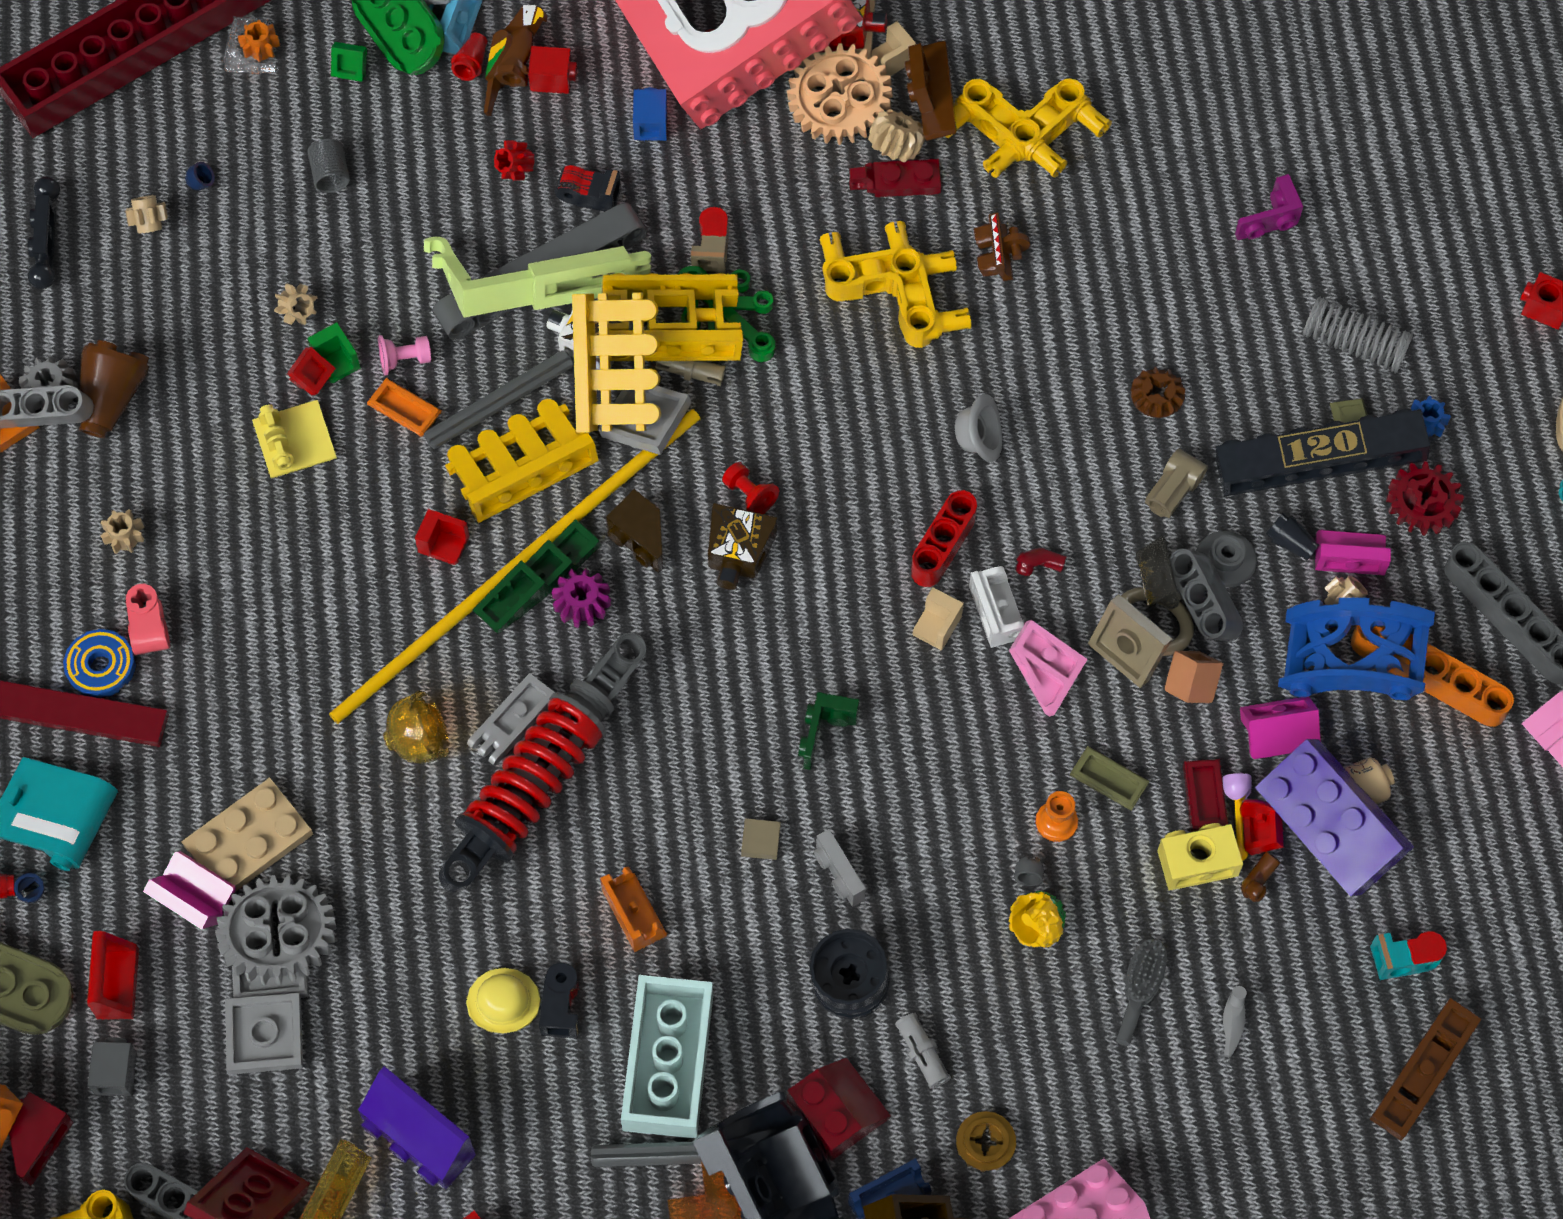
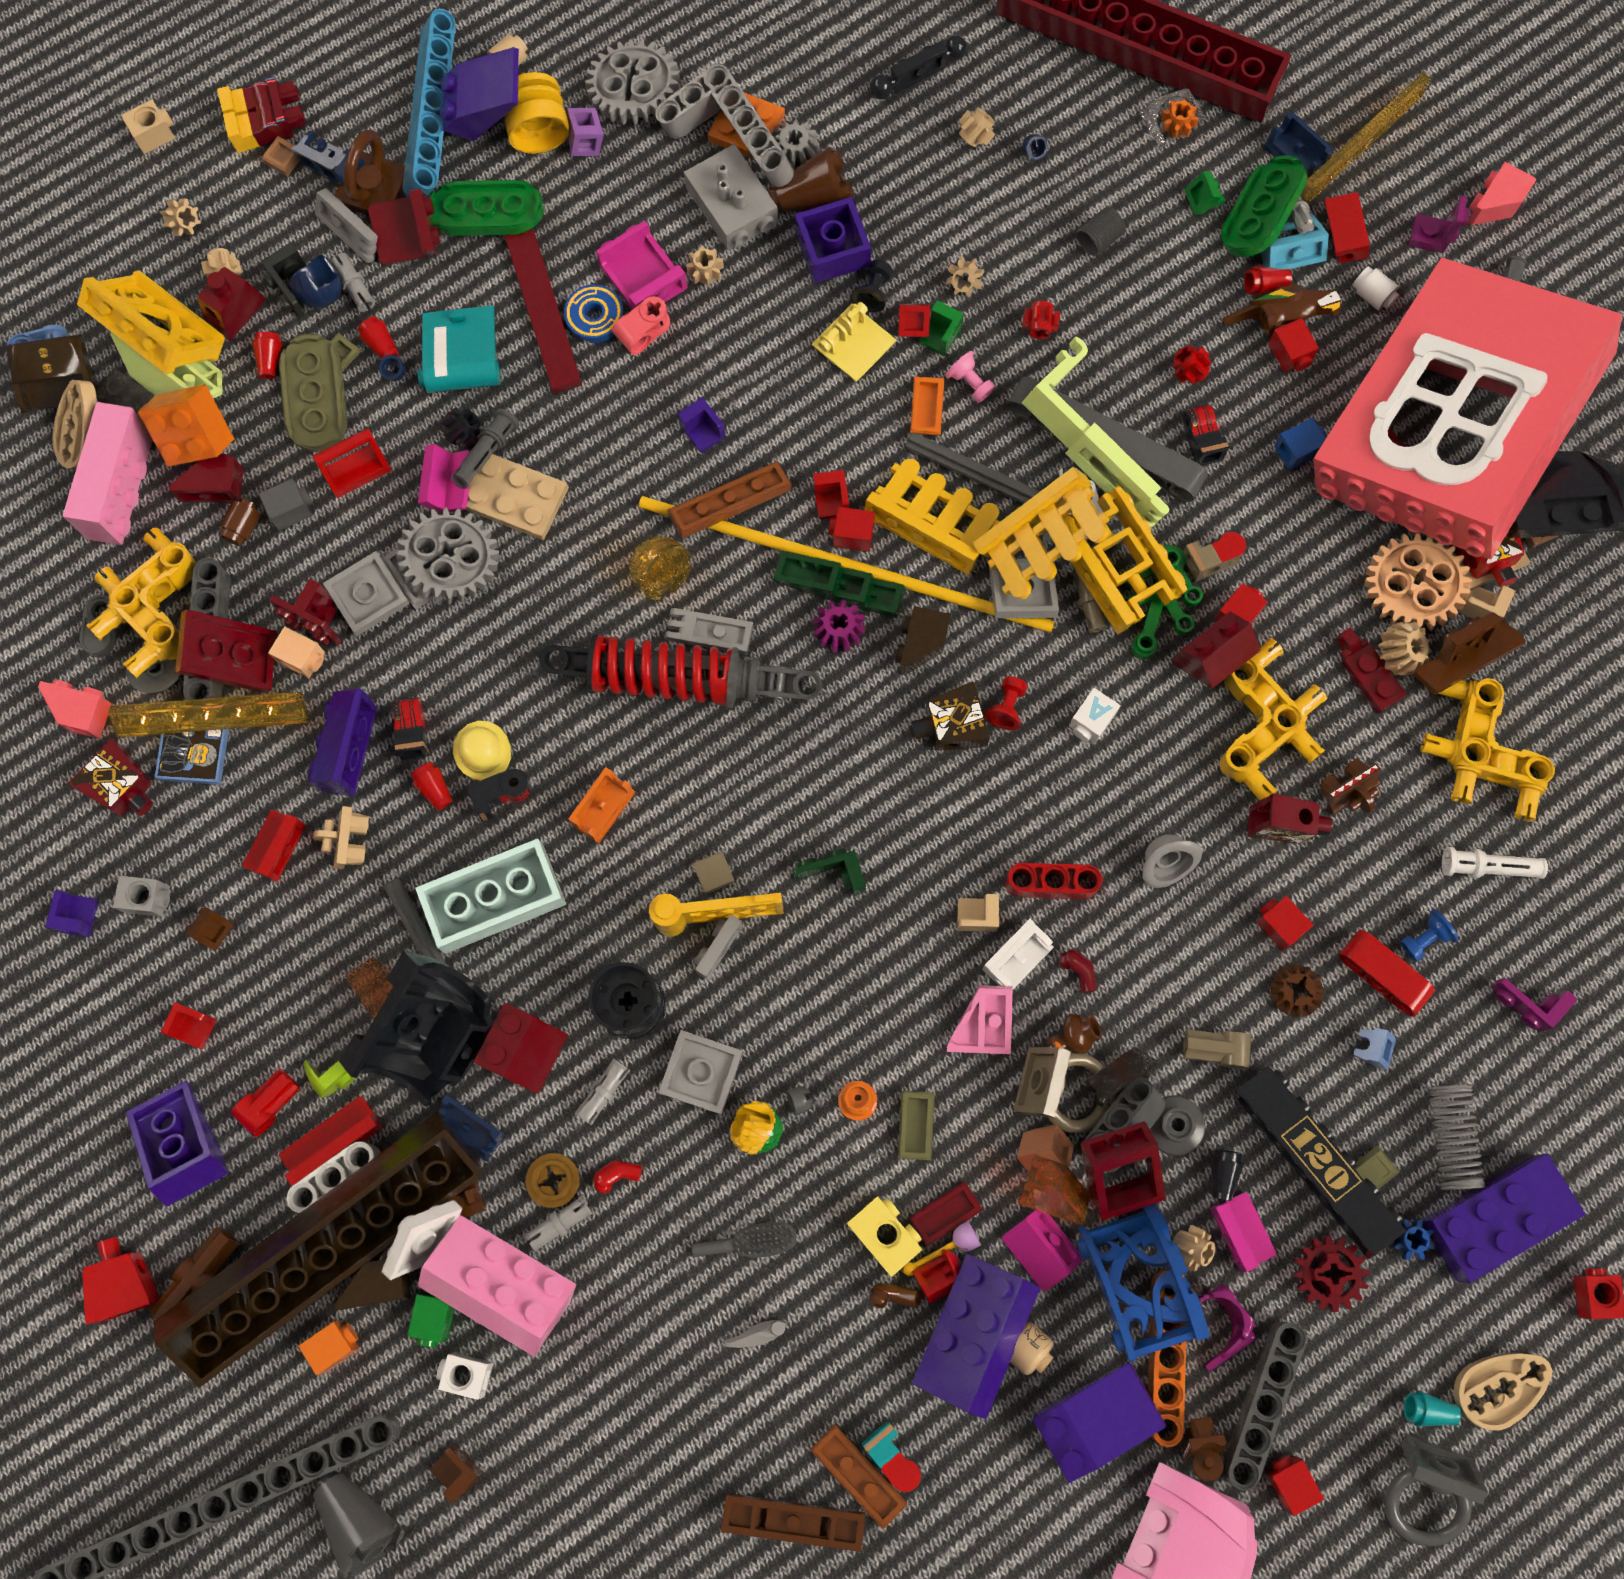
camera: 65 degrees right, 10 degrees up
none -> reddish brown brick [219,498,261,547]
none -> light nougat brick [268,626,325,678]
none -> dark red bracket [269,579,342,647]
none -> tan hips [313,806,369,869]
none -> leg [393,697,430,760]
none -> red cone [410,762,453,811]
none -> black gear [442,408,481,447]
none -> dark grey pin [450,408,519,489]
none -> light grey pin [525,1196,593,1252]
none -> red arm [593,1160,643,1194]
none -> dark pink panel [596,221,688,311]
none -> yellow piece [649,893,784,937]
none -> light grey plate [658,1030,743,1115]
none -> dark orange tile [668,461,792,539]
none -> dark purple panel [678,397,726,453]
none -> light grey piece [684,144,778,251]
none -> dark purple brick [795,197,871,284]
none -> dark orange tile [810,1424,908,1529]
none -> red brick [828,507,875,552]
none -> black piece [851,260,893,313]
none -> clear orange slope [1018,1154,1090,1226]
none -> red gear [1022,301,1060,339]
none -> dark purple slope [1033,1362,1167,1483]
none -> reddish brown animal [1046,1014,1102,1053]
none -> white brick [1069,688,1121,744]
none -> dark red window [1081,1121,1166,1221]
none -> dark red slope [1171,611,1260,689]
none -> reddish brown hips [1182,1417,1227,1482]
none -> magenta helmet [1198,1284,1256,1371]
none -> red brick [1214,583,1268,624]
none -> dark red torso [1247,793,1332,843]
none -> red brick [1256,896,1313,951]
none -> red beam [1338,930,1436,1017]
none -> medium blue tile [1353,1028,1396,1070]
none -> blue piece [1400,909,1459,962]
none -> dark purple brick [1422,1153,1586,1283]
none -> white pin [1442,847,1548,879]

